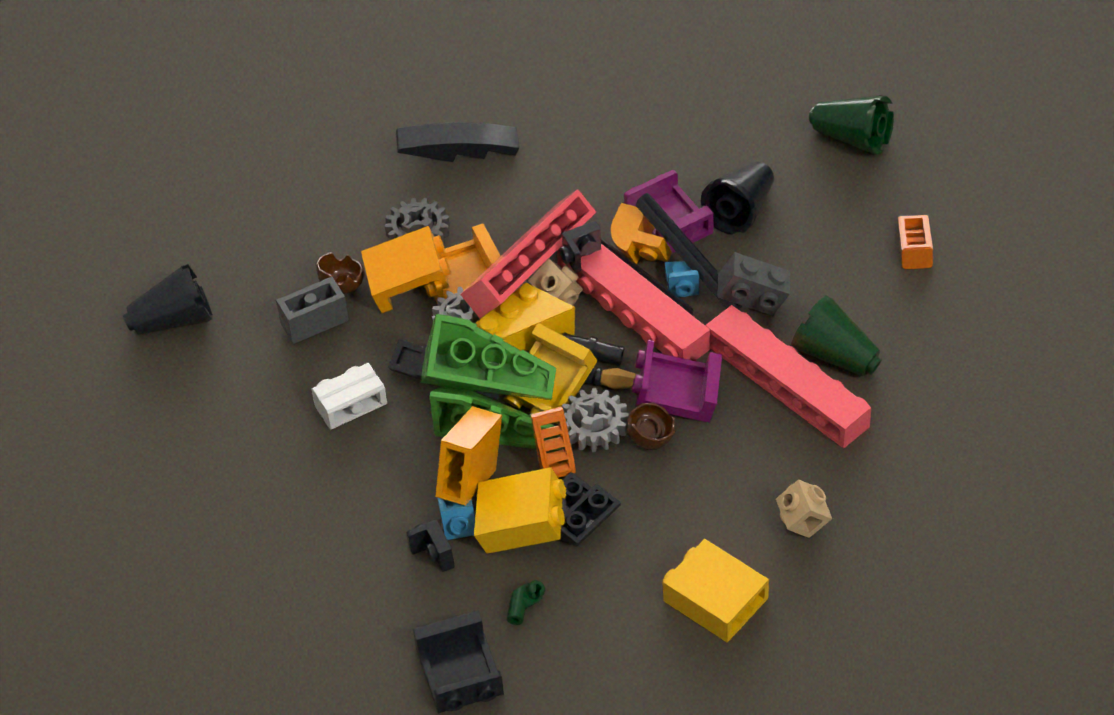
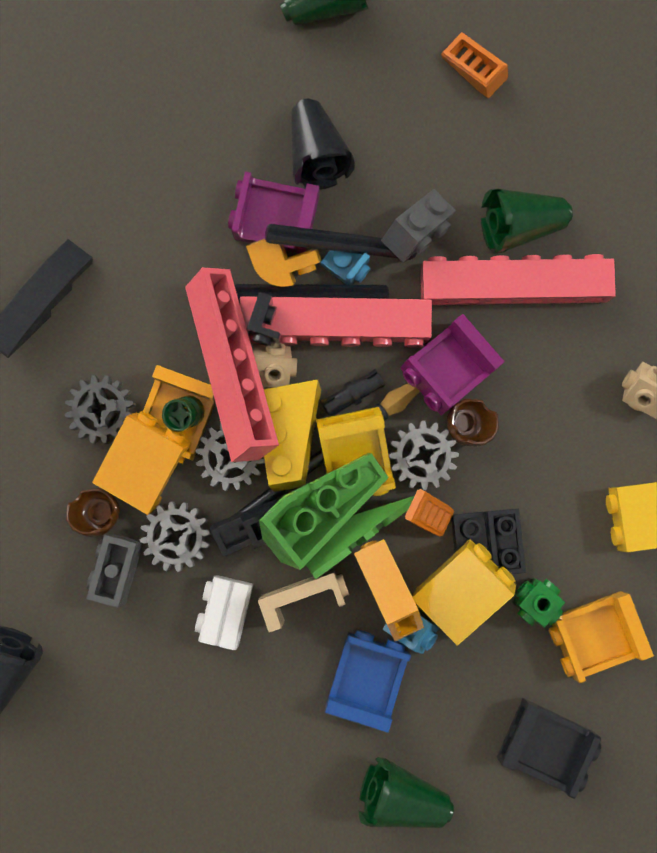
camera: 50 degrees left, 35 degrees up
black bracket [406,520,455,572] -> none
dark green arm [507,580,545,625] -> none
none -> light grey gear [140,502,211,572]
none -> dark green wheel [162,395,204,432]
none -> tan panel [258,569,349,632]
none -> blue panel [325,629,411,733]
none -> dark green cone [359,757,454,828]
none -> green brick [512,578,566,628]
none -> light orange panel [549,591,654,683]

